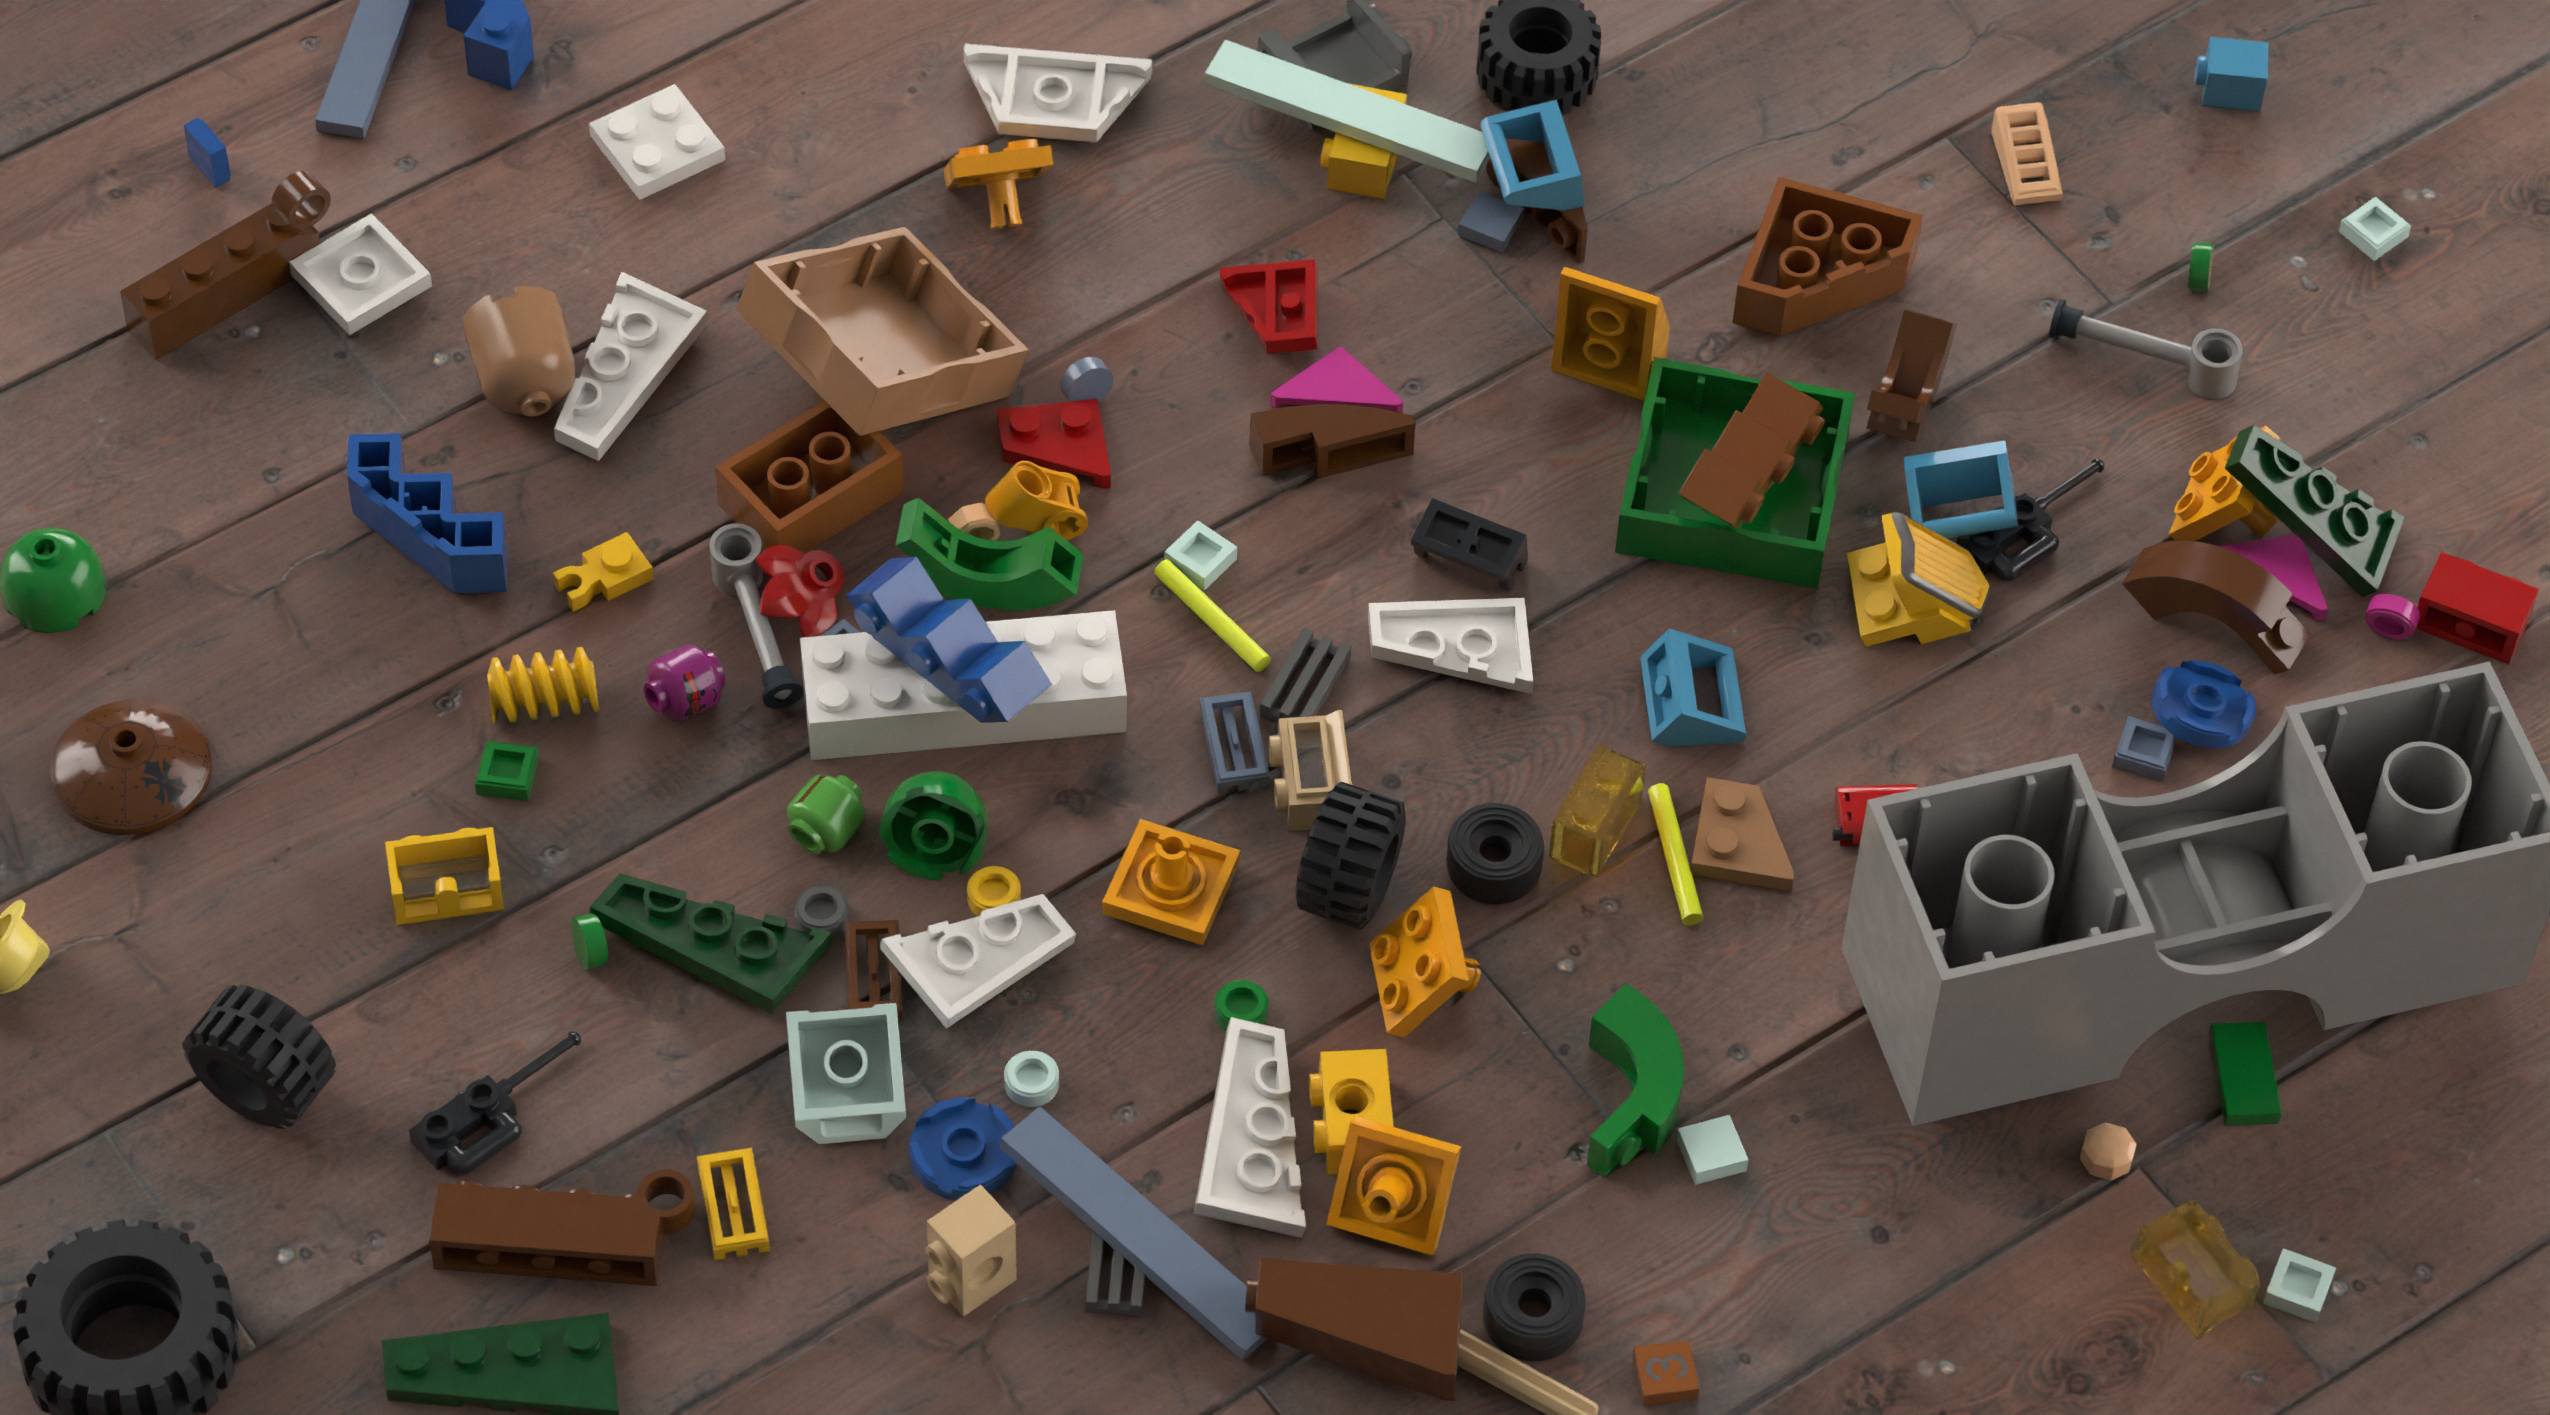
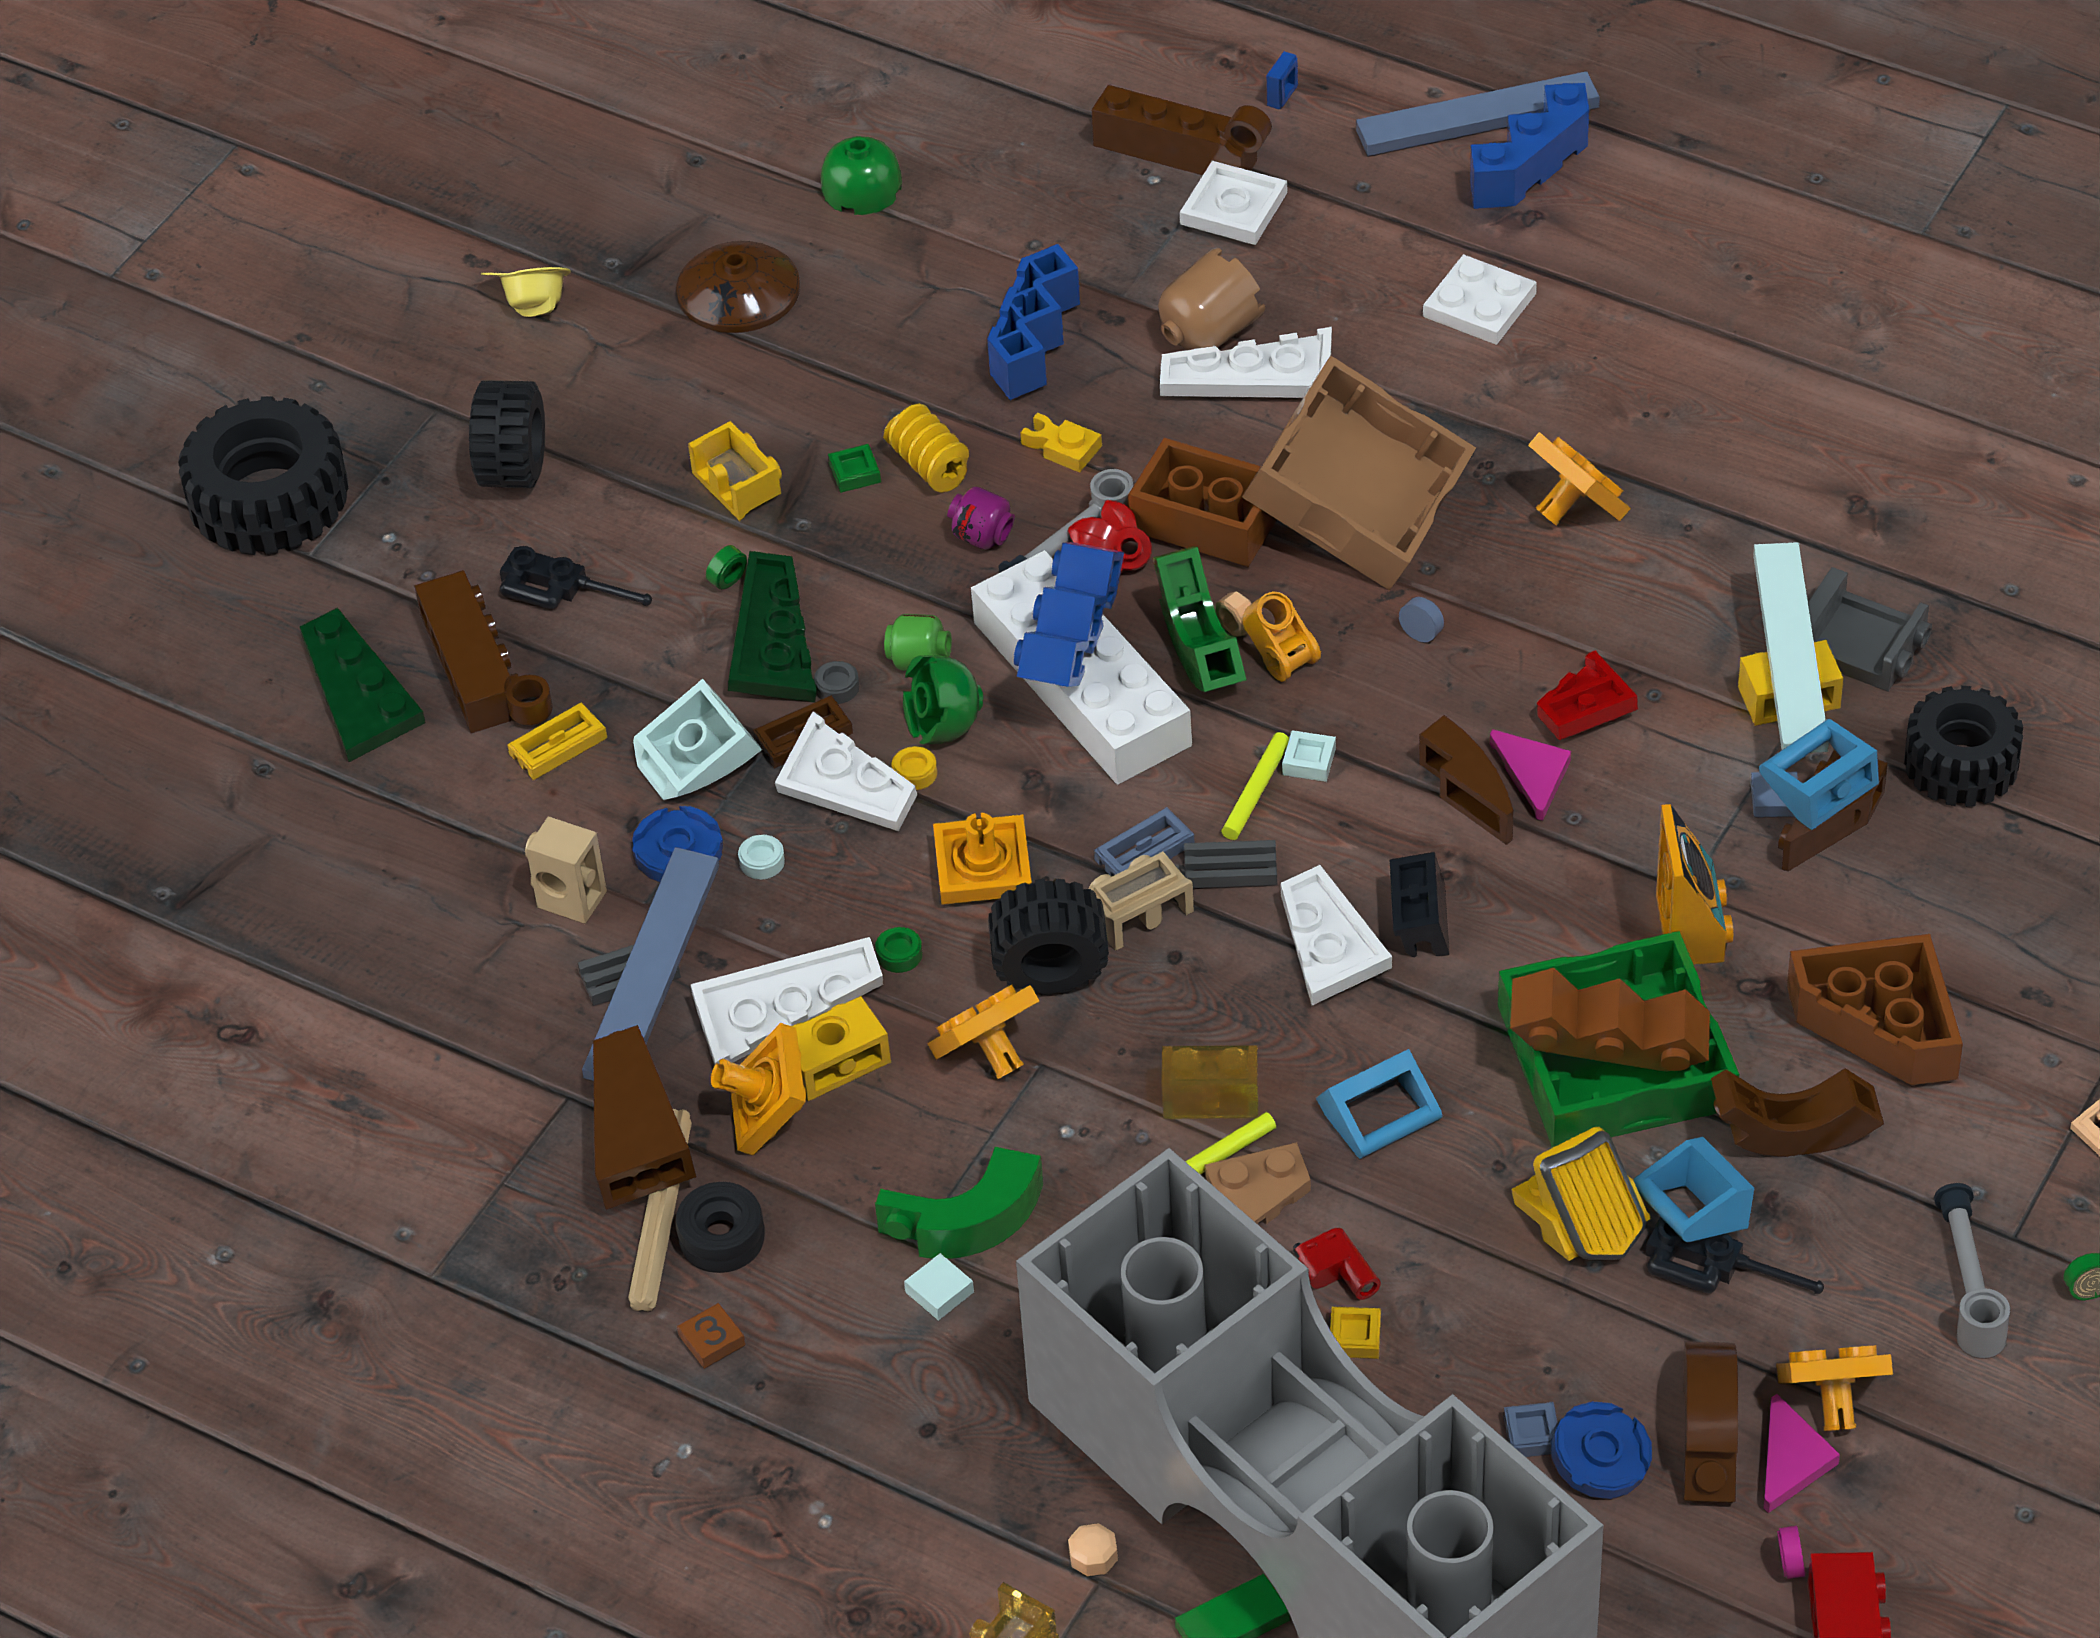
camera: 70 degrees right, 5 degrees down
white wing [964,44,1152,142] -> none
red wing [996,398,1111,488] -> none
black tyre [1446,803,1544,904] -> none
dark green wing [2225,425,2405,597] -> none

